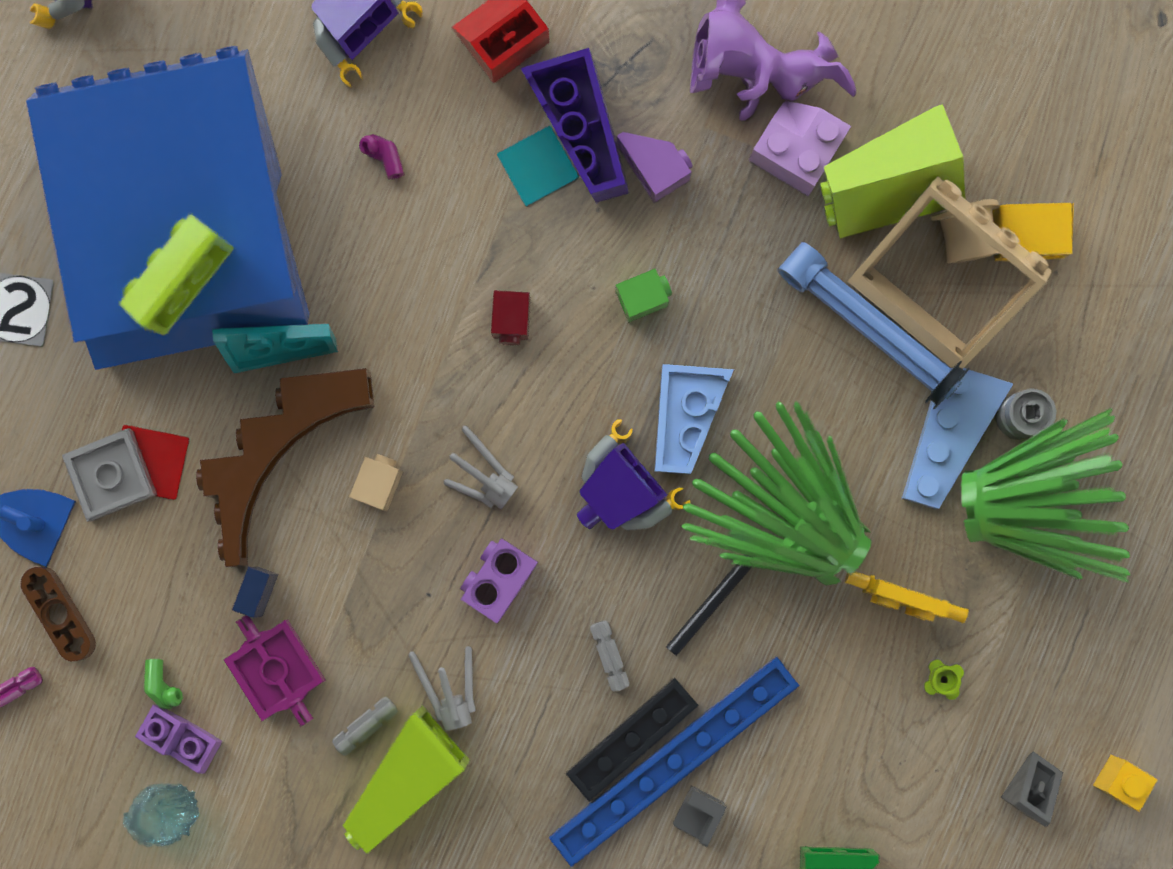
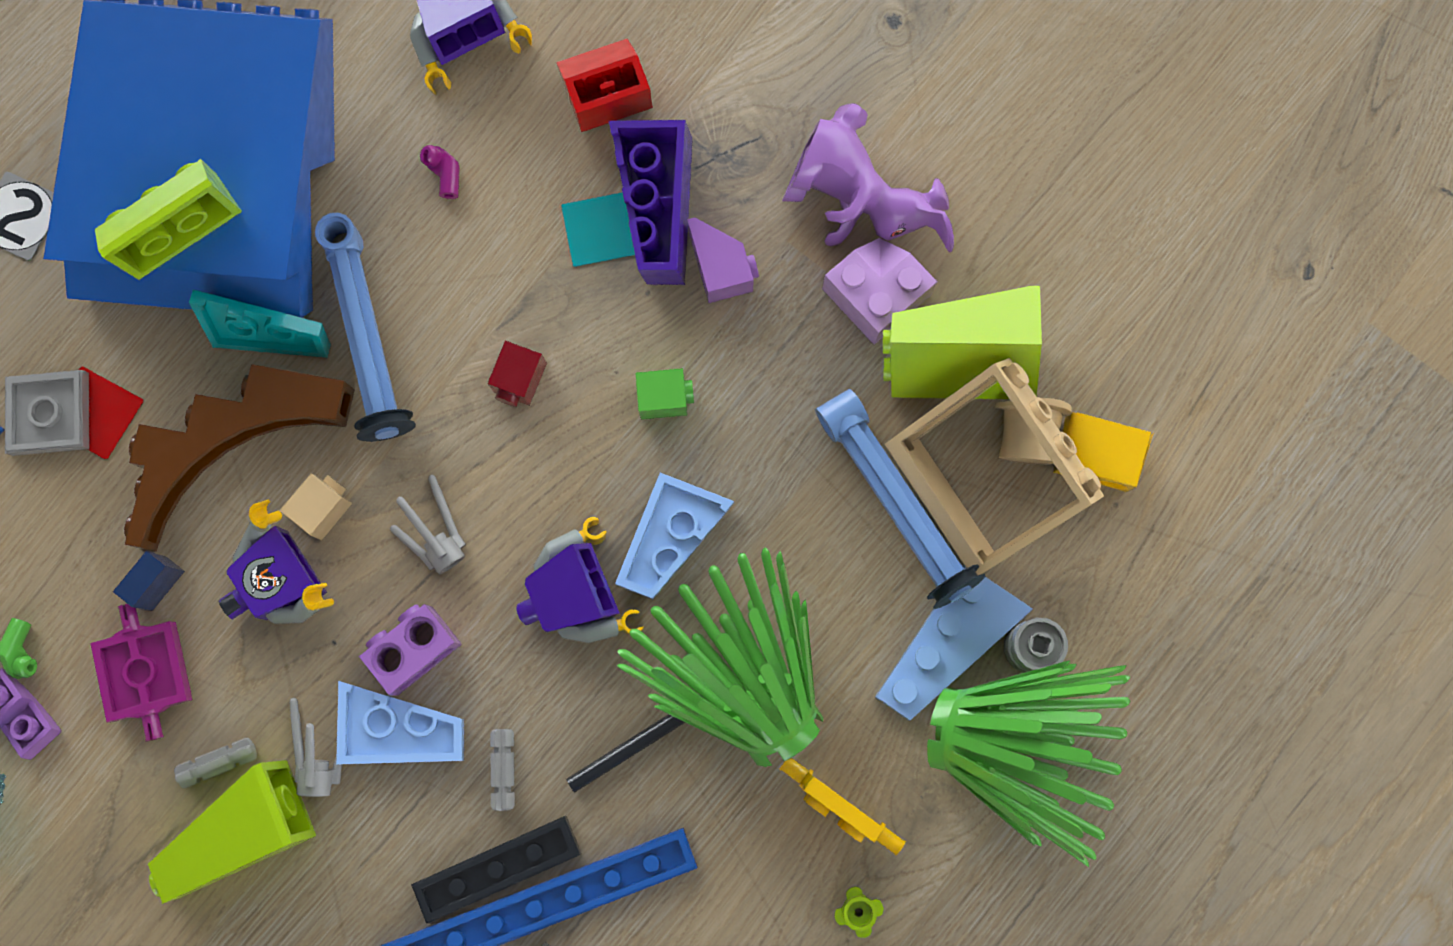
camera: 20 degrees right, 5 degrees down
none -> torso [218,499,334,624]
none -> medium blue piece [315,213,416,442]
none -> light blue wing [336,681,464,765]

